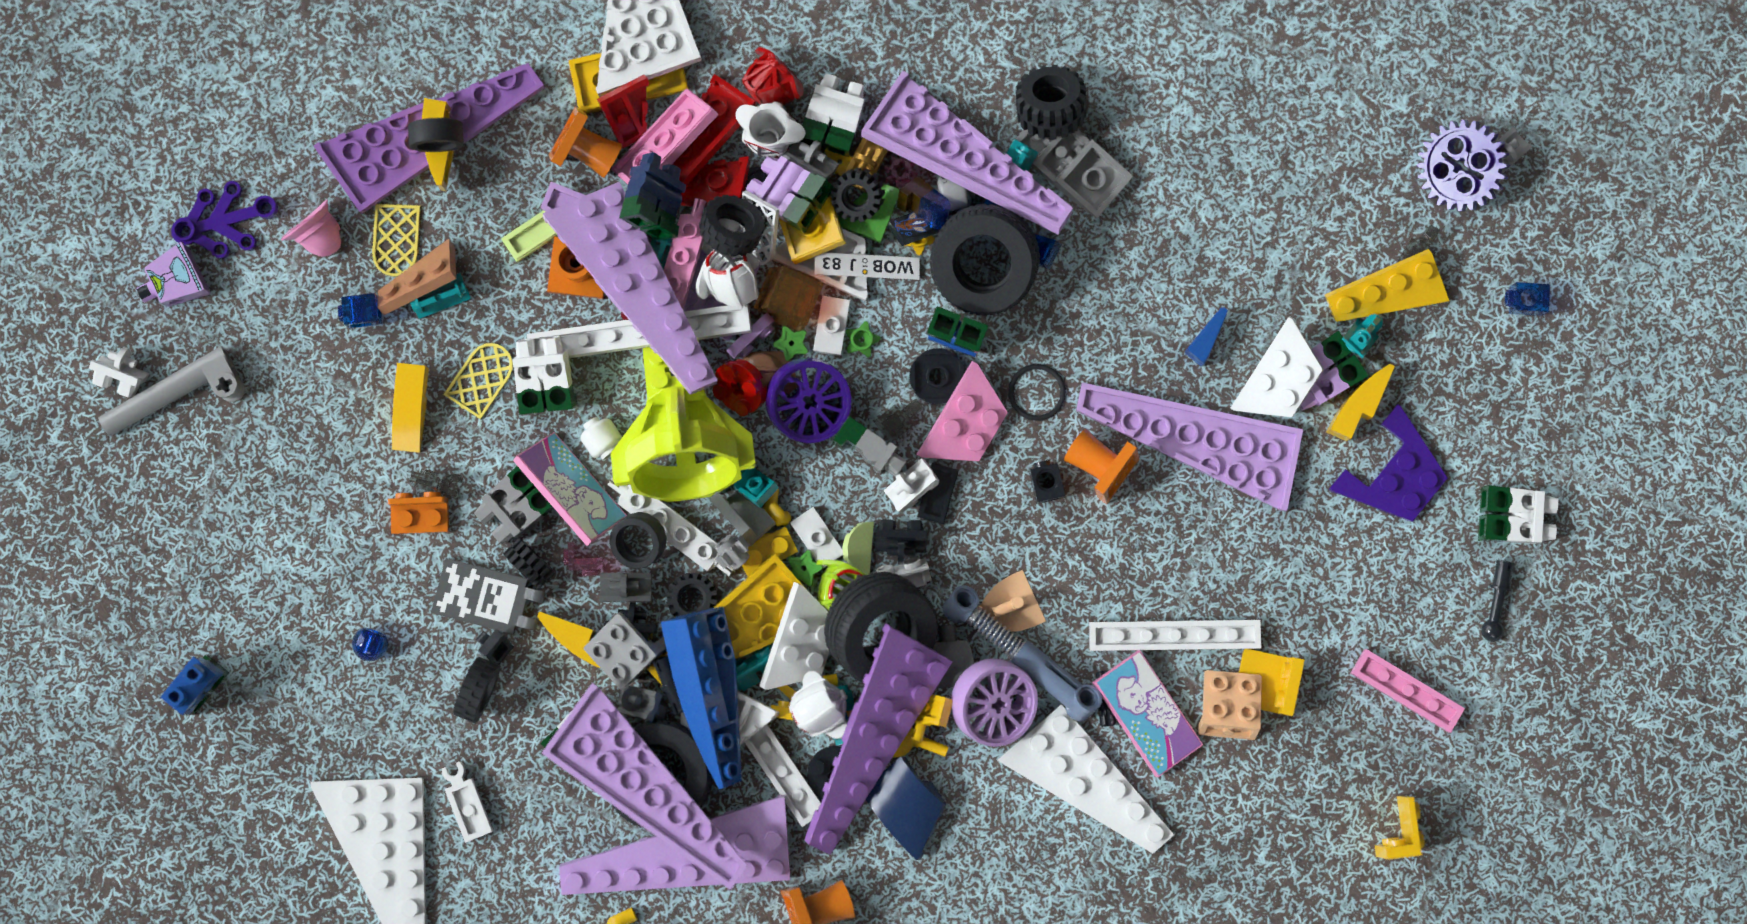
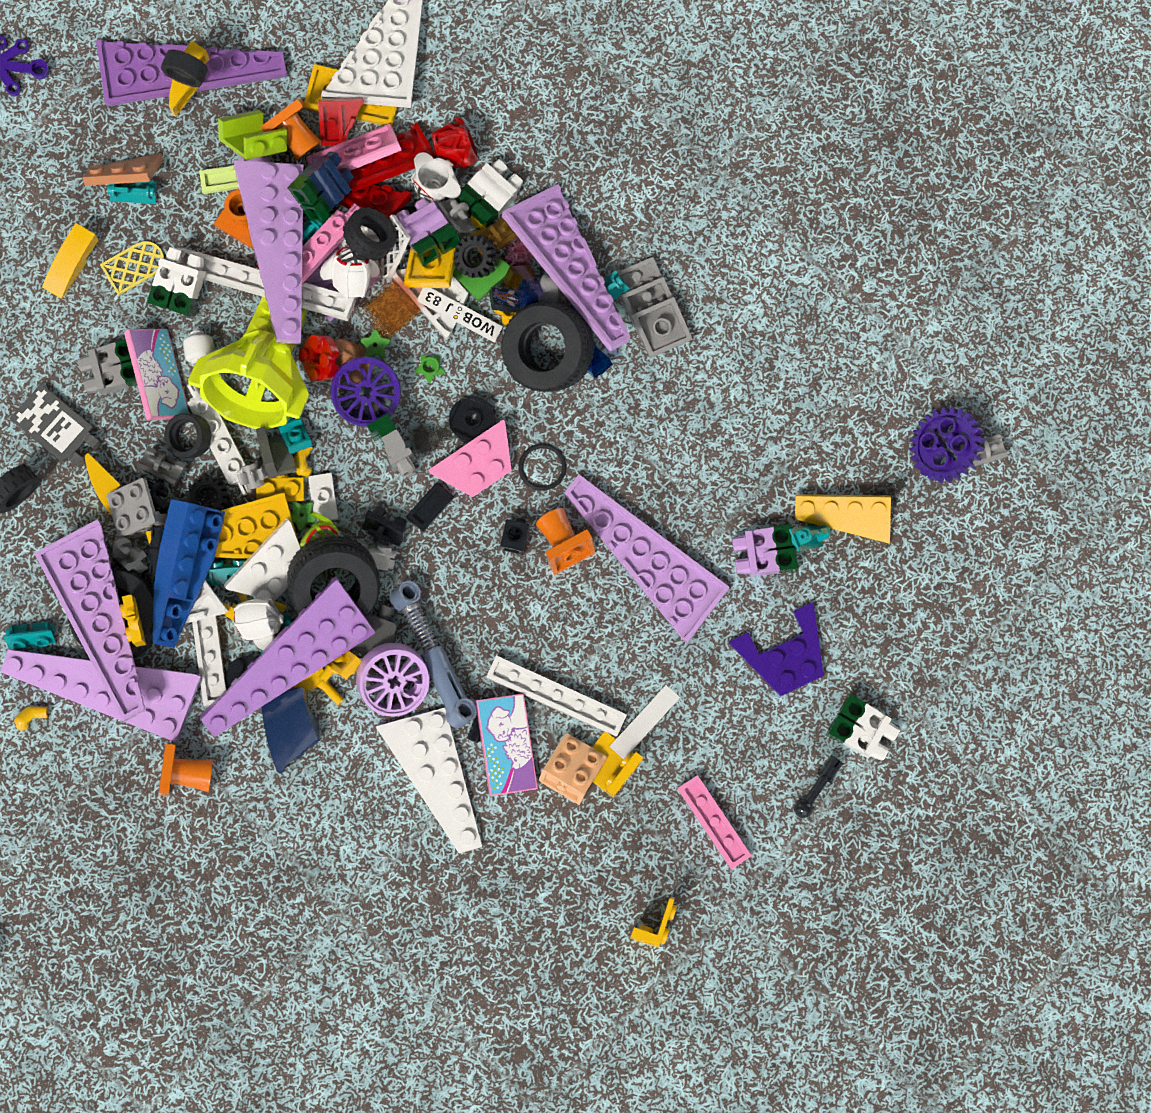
camera: 25 degrees right, 5 degrees down
bright pink piece [281,199,341,257] -> none
clear blue brick [338,293,382,329] -> none
light yellow window [372,204,420,277] -> none
orange bracket [388,492,449,534] -> none
clear smoke plate [409,469,463,499] -> none
black tile [476,629,514,665] -> none
black tyre [503,538,555,589] -> none
clear pink bracket [563,542,606,577] -> none
lavender plate [727,313,775,359] -> none
white plate [813,296,850,356] -> none
yellowish green tile [842,522,874,575] -> none
white hips [884,458,939,513] -> none
dark green hips [927,306,988,358] -> none
light nougat shield [980,570,1046,632] -> none
black tyre [1016,64,1087,140] -> none
blue slope [1184,307,1228,367] -> none
white wing [1231,316,1324,417] -> none
yellow slope [1326,364,1395,441] -> none
clear blue brick [1505,282,1550,316] -> none
none -> teal hinge [3,621,56,650]
none -> yellow plate [120,595,146,647]
none -> lime panel [218,110,287,160]
none -> white sticker [609,685,680,759]

